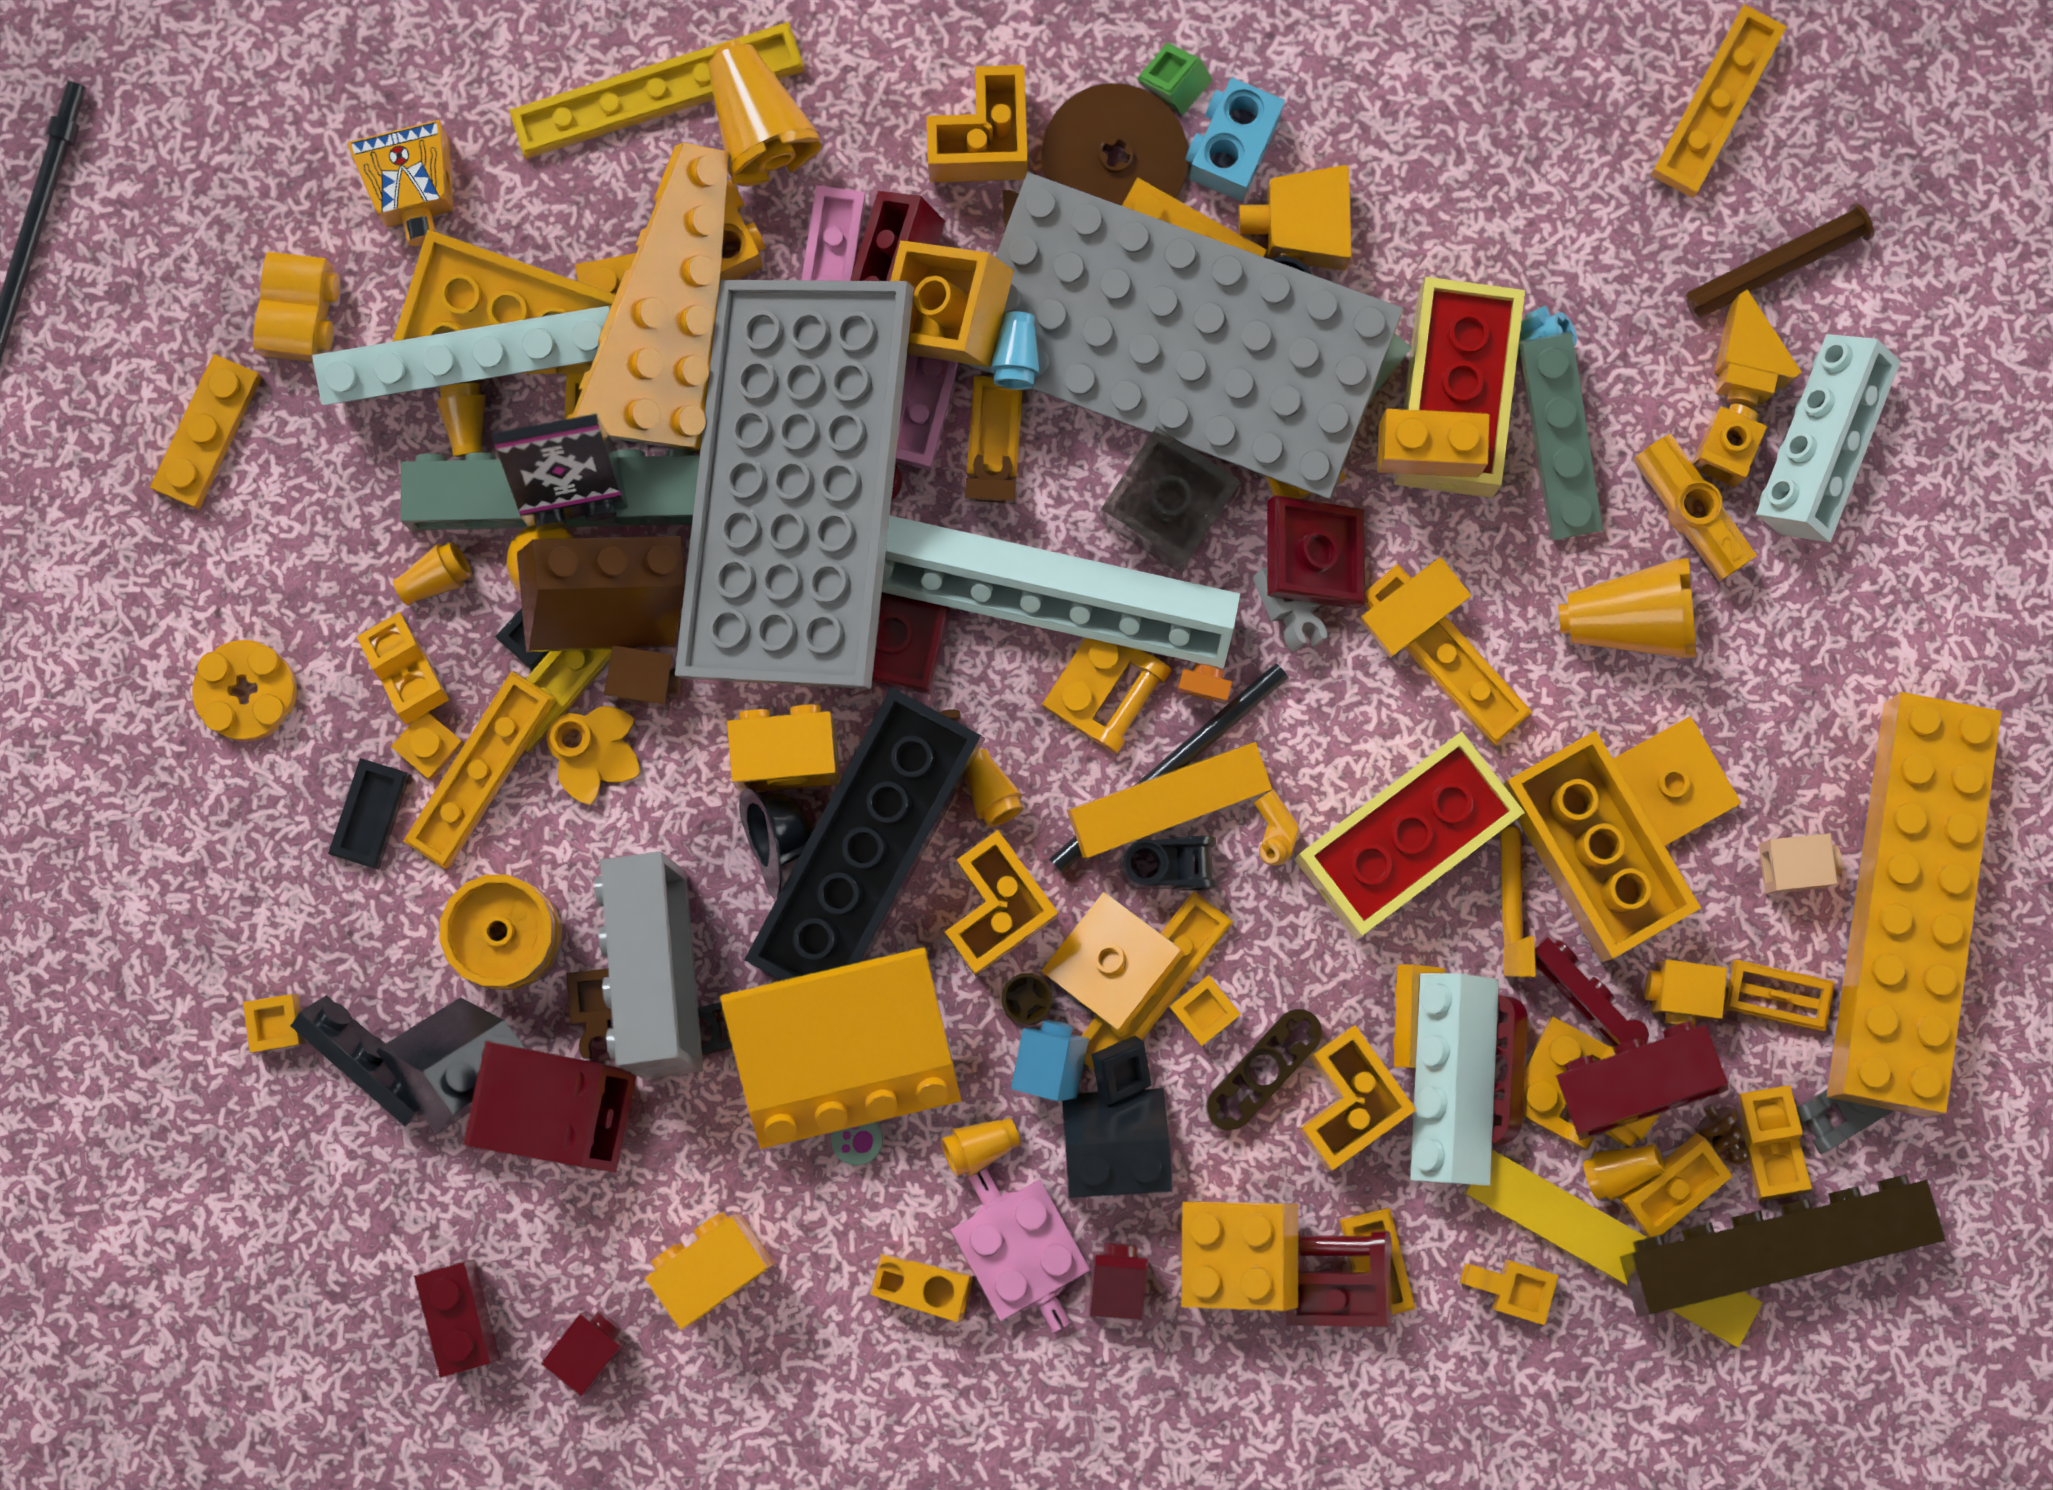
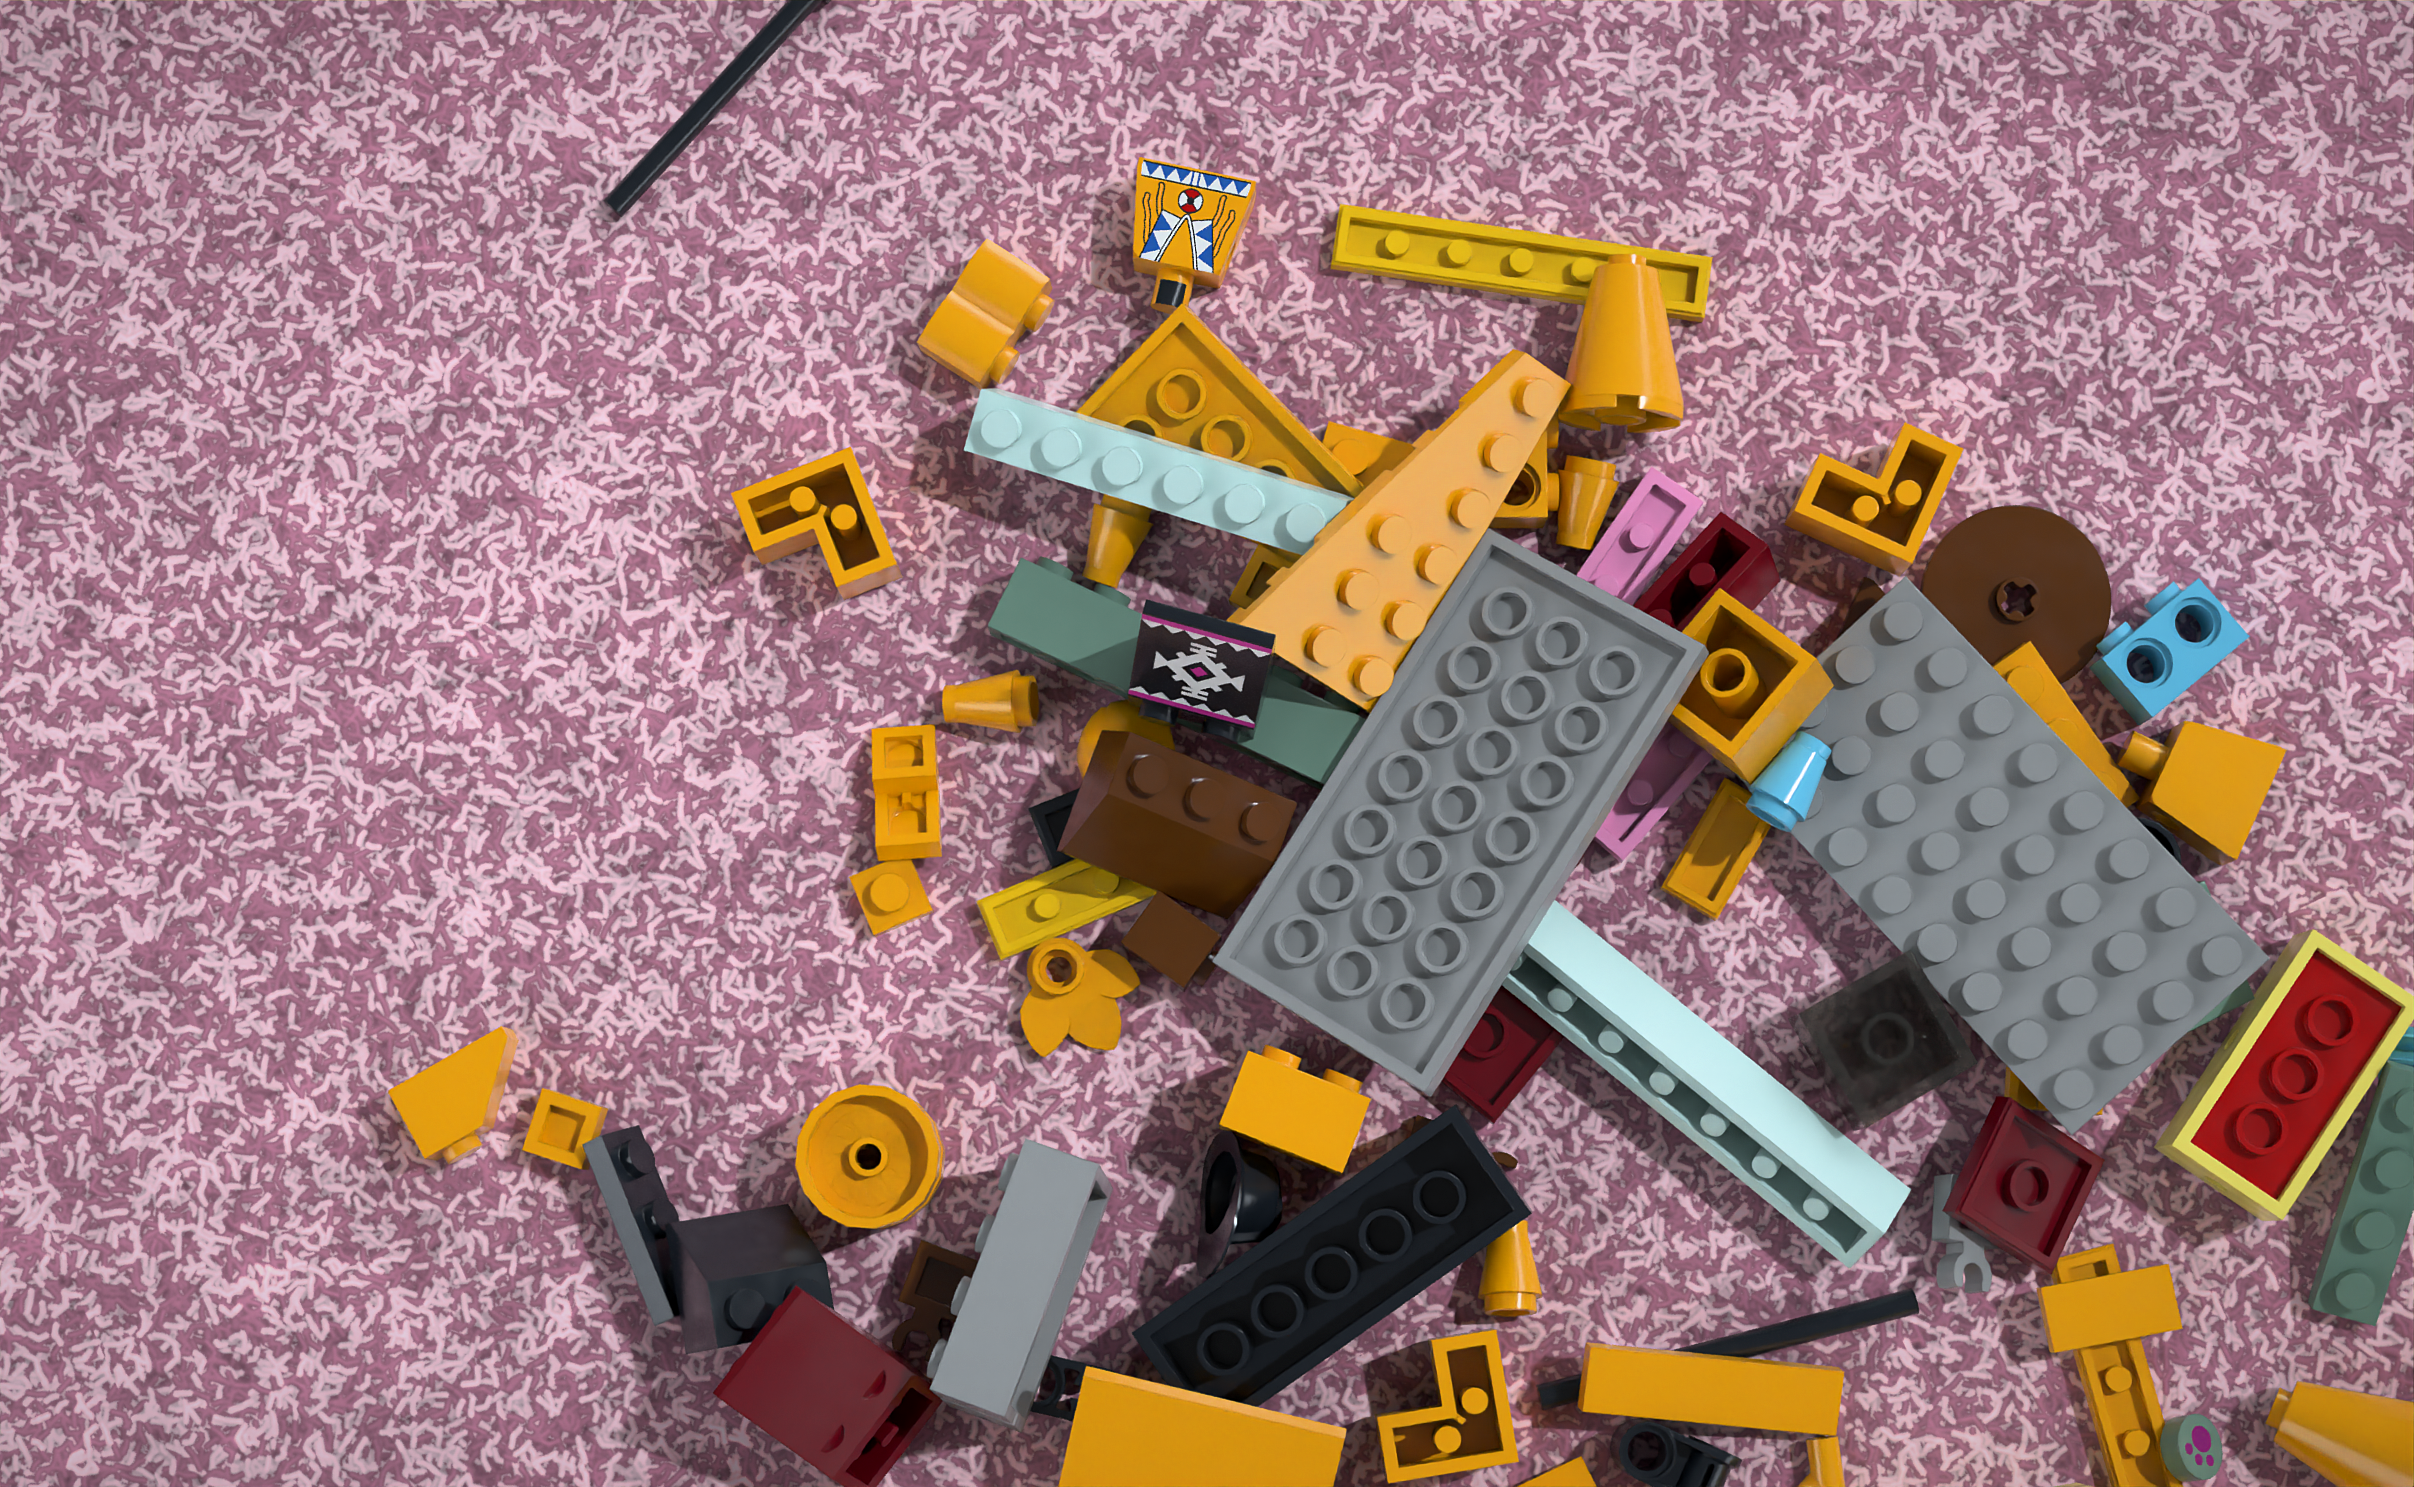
camera: 30 degrees right, 0 degrees up
light orange plate [150,353,262,510] -> none
light orange plate [192,640,297,742] -> none
black tile [328,758,411,870] -> none
light orange tile [403,671,557,869] -> none
reddish brown tile [965,454,1018,504] -> none
light orange plate [1042,638,1172,754] -> none
bright green slope [1136,42,1212,115] -> none
orange plate [1177,663,1232,704] -> none
light orange brick [1377,409,1489,478] -> none
none -> light orange slope [388,1026,519,1165]
none -> light orange brick [731,447,903,600]
none -> light orange cone [1555,455,1620,551]
none -> sand green tile [2160,1414,2223,1482]

